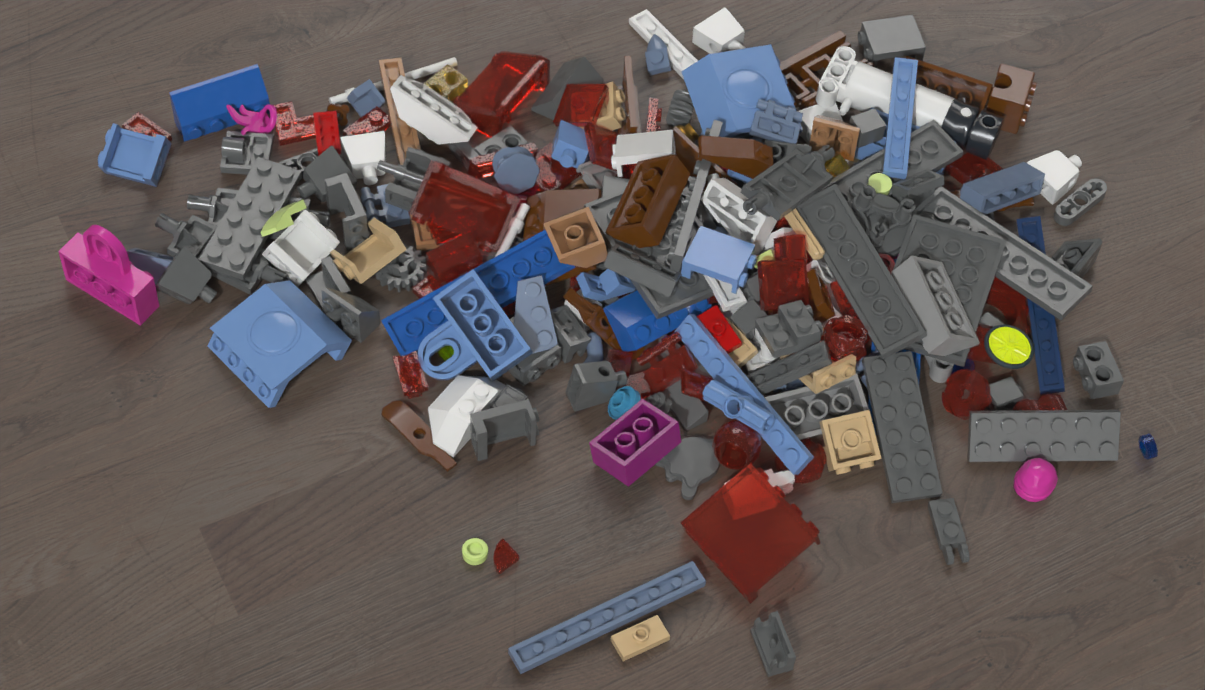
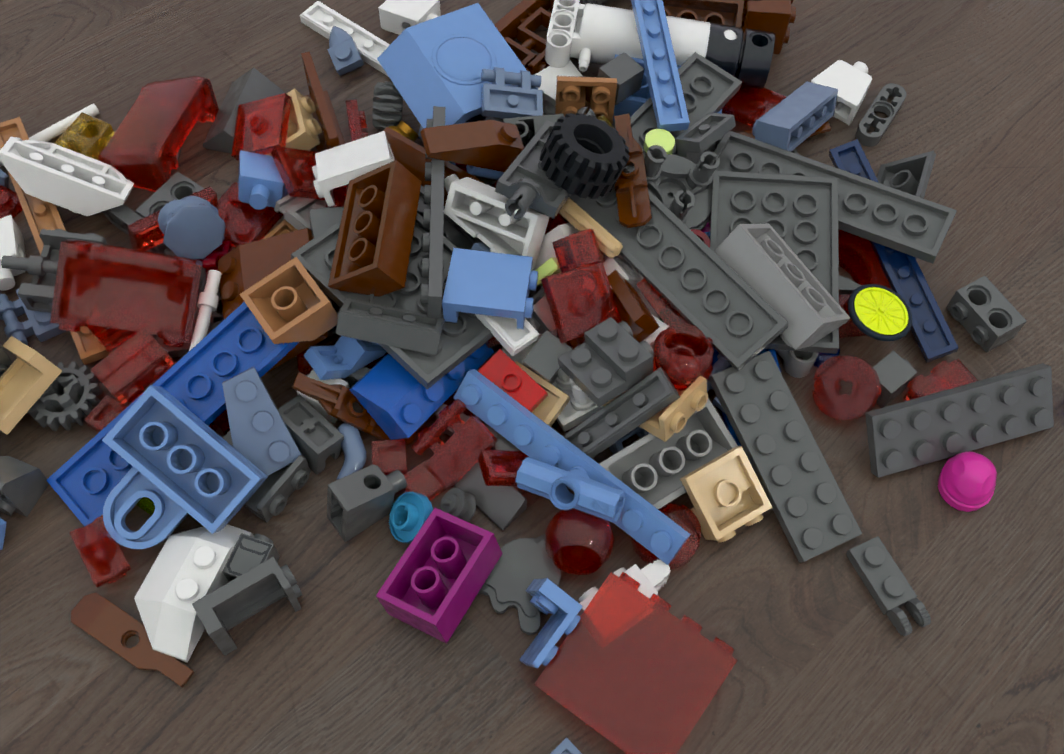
camera: 15 degrees left, 5 degrees up
none -> medium blue bracket [520,578,583,669]
none -> black tyre [539,113,630,199]
none -> reddish brown piece [614,113,652,228]

